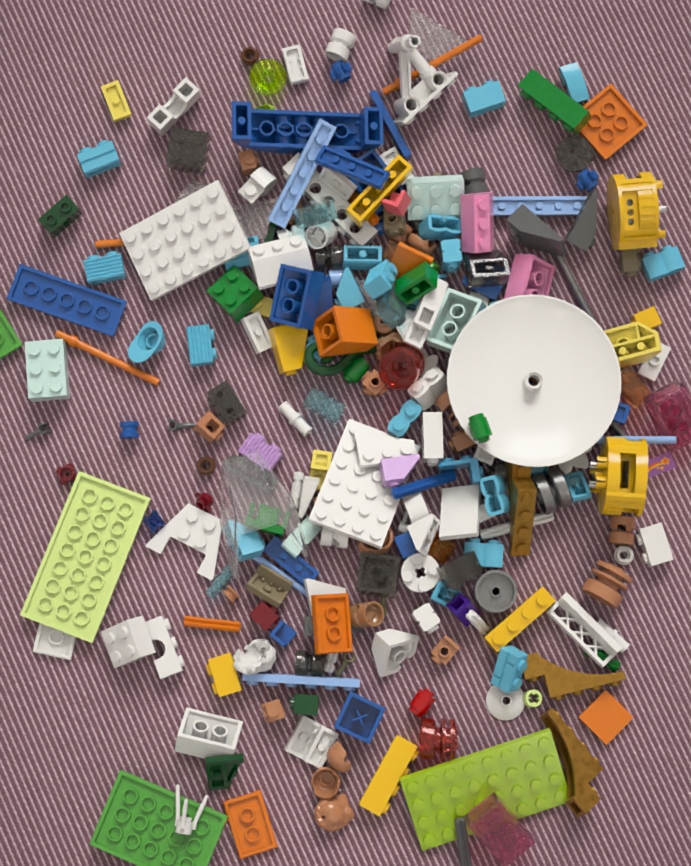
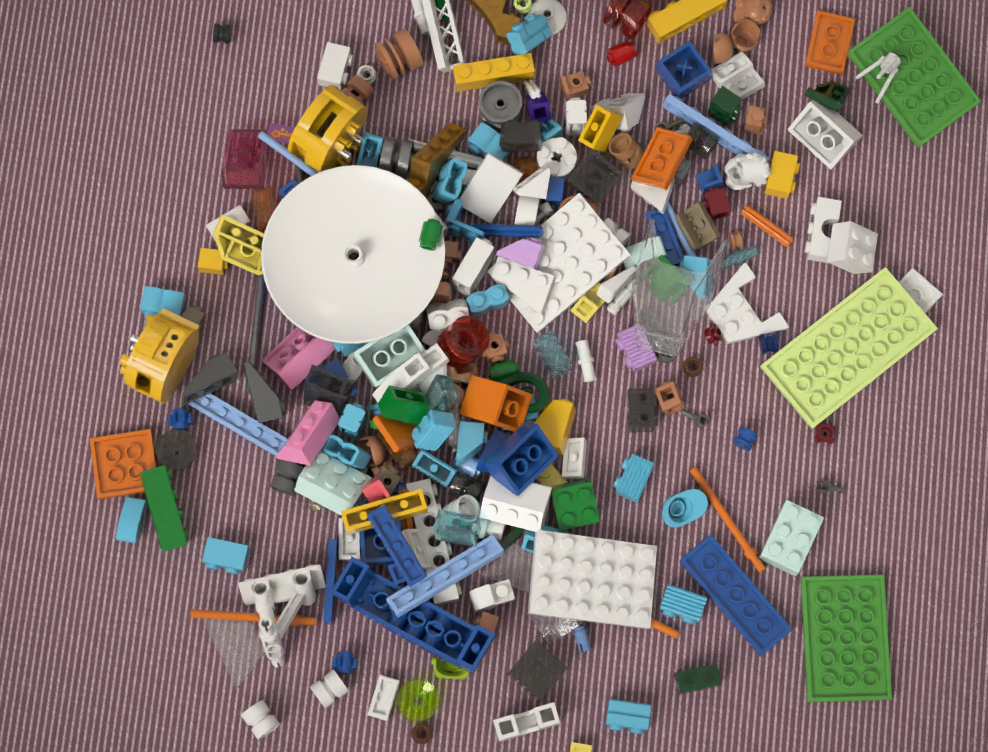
camera: 150 degrees left, 5 degrees down
none -> medium blue pin [572,626,592,653]
none -> yellow brick [578,104,622,152]

